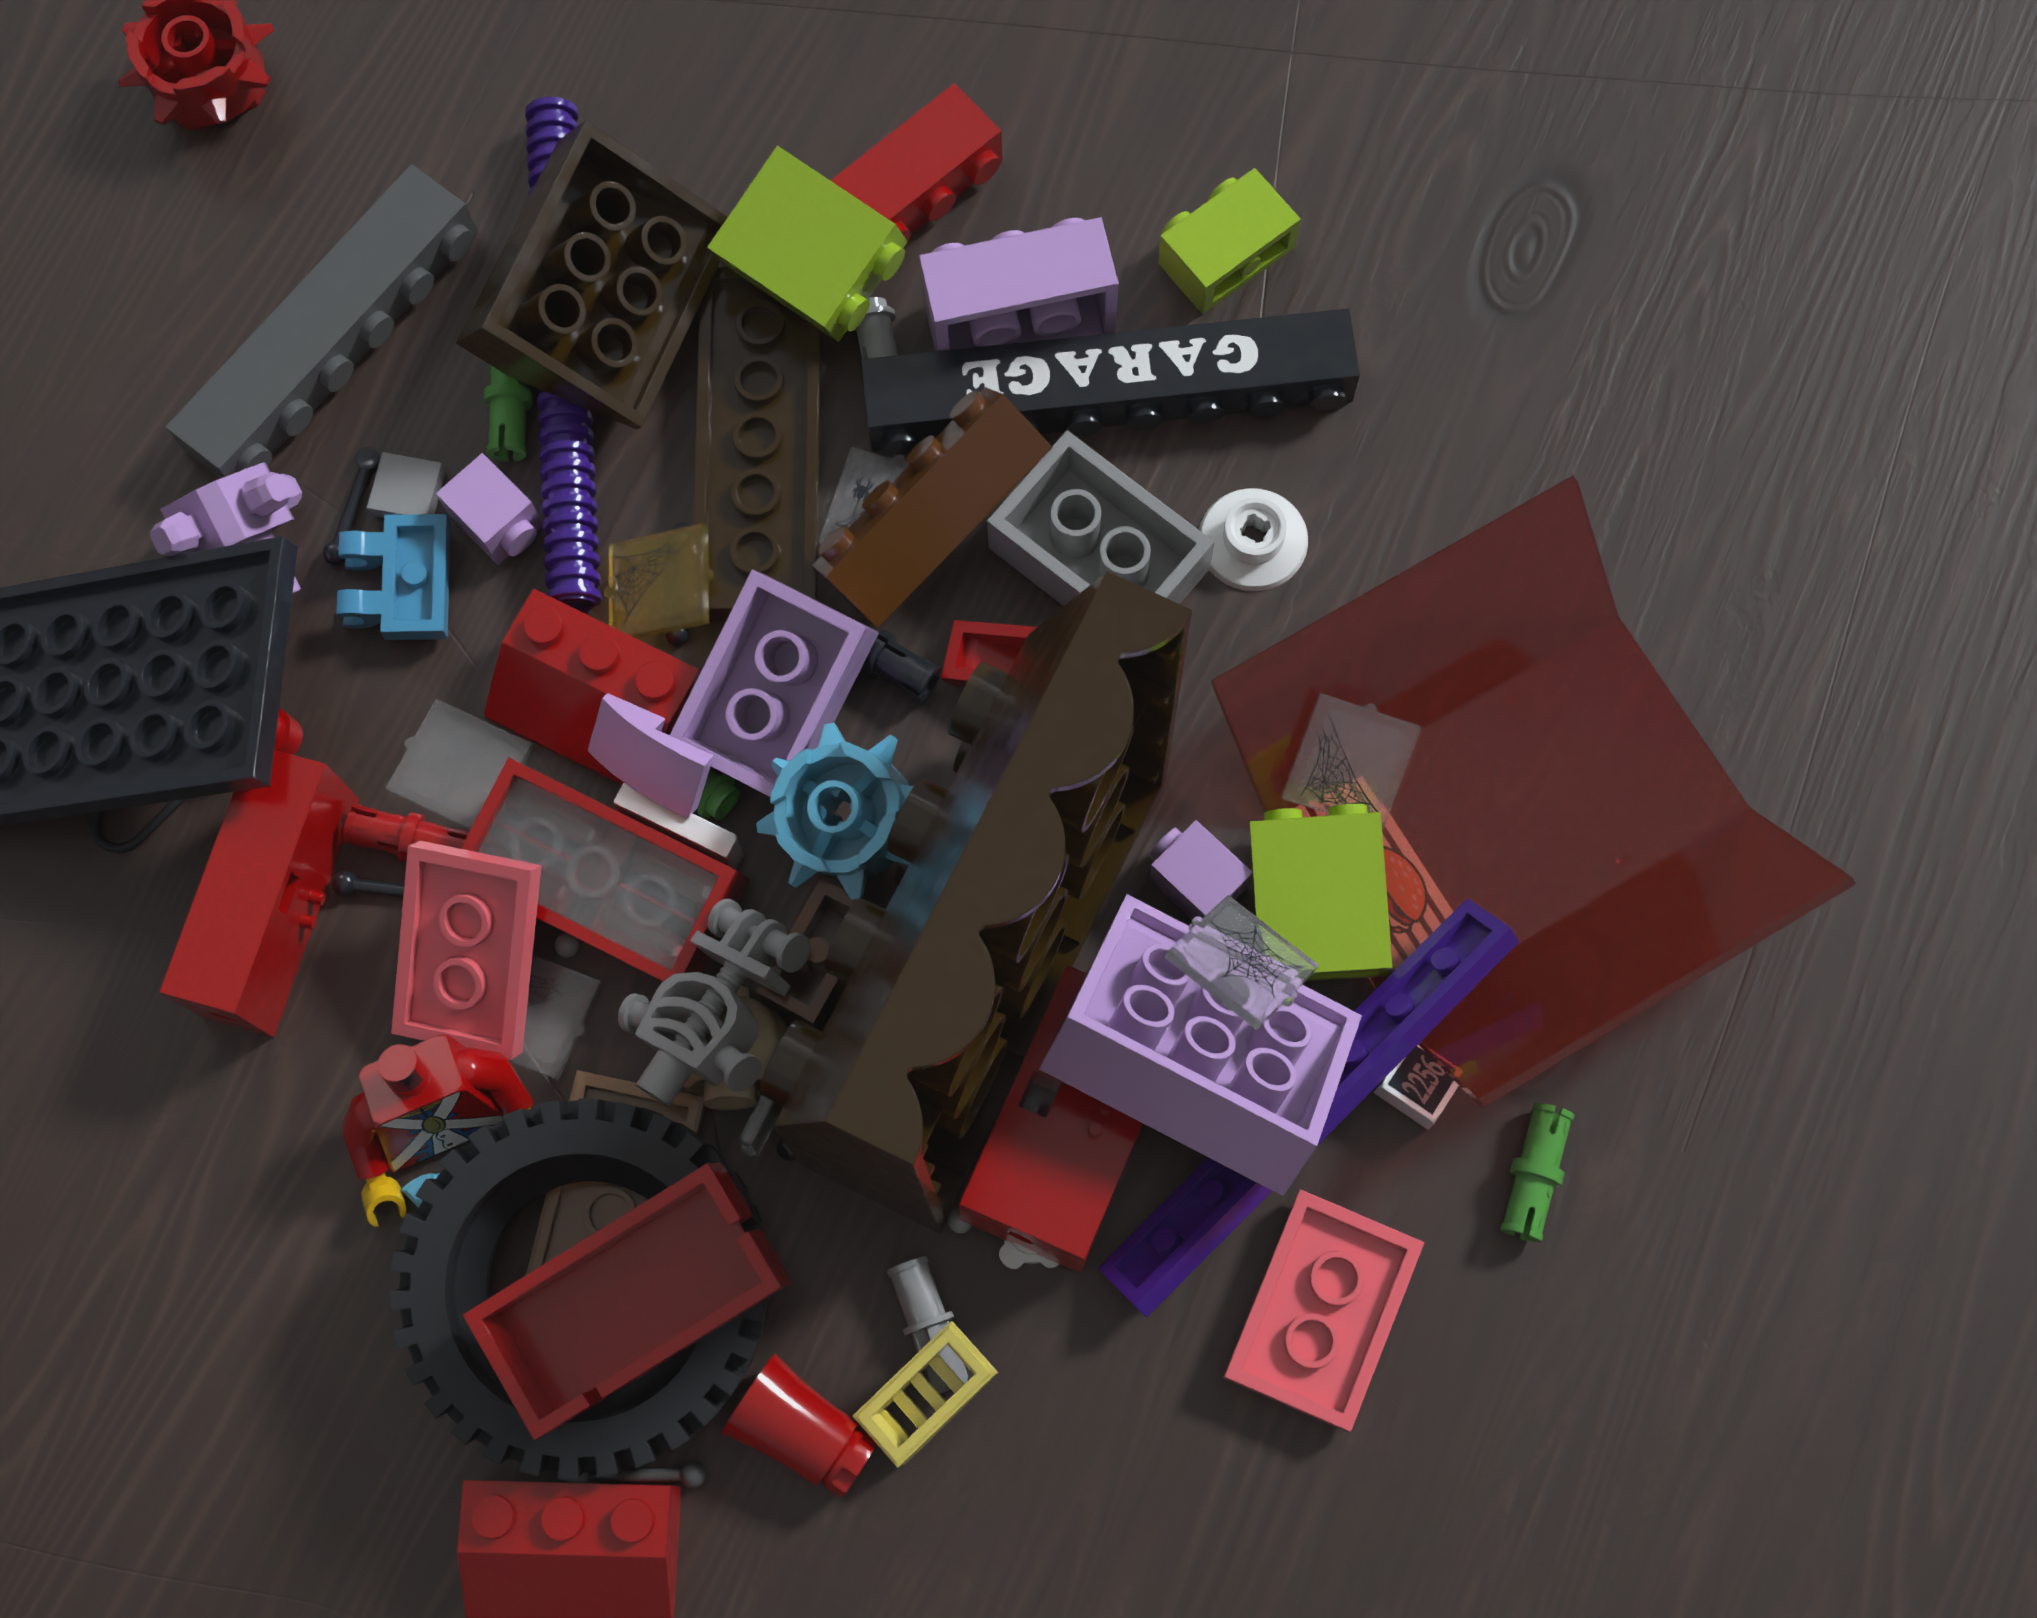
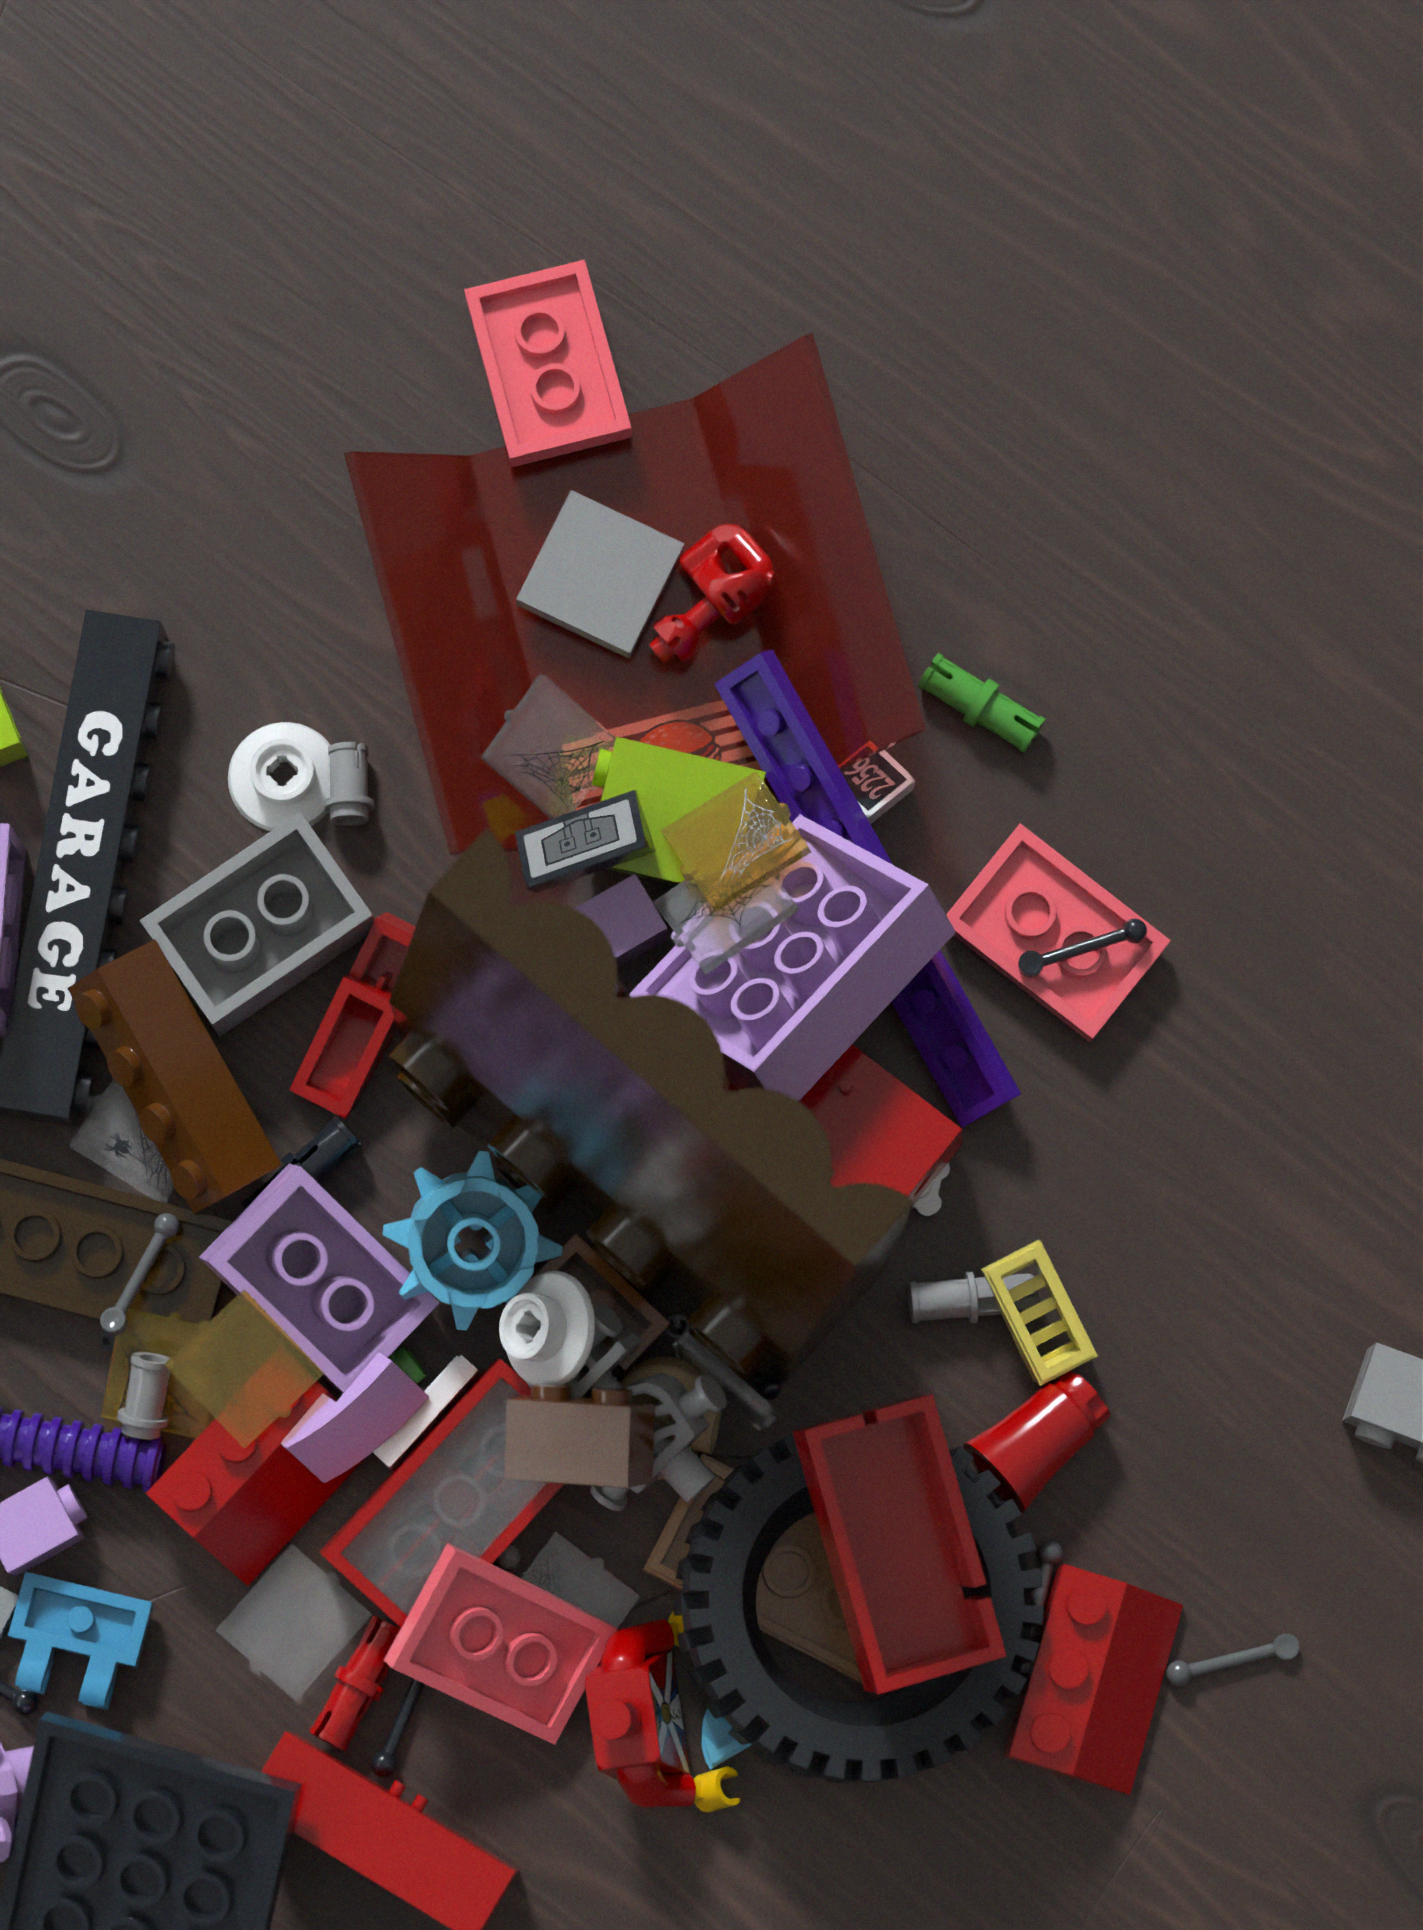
camera: 80 degrees left, 5 degrees up
none -> dark grey hinge [100,1213,179,1336]
none -> light grey pin [117,1352,173,1439]
none -> clear yellow piece [165,1289,324,1449]
none -> light grey pin [324,742,375,826]
none -> coral plate [464,260,632,468]
none -> white piece [499,1271,595,1385]
none -> reddish brown brick [504,1384,655,1488]
none -> slope [515,790,656,893]
none -> light grey tile [516,490,684,659]
none -> red piece [648,524,777,663]
none -> clear yellow piece [661,771,811,912]
none -> black hinge [1018,918,1147,978]

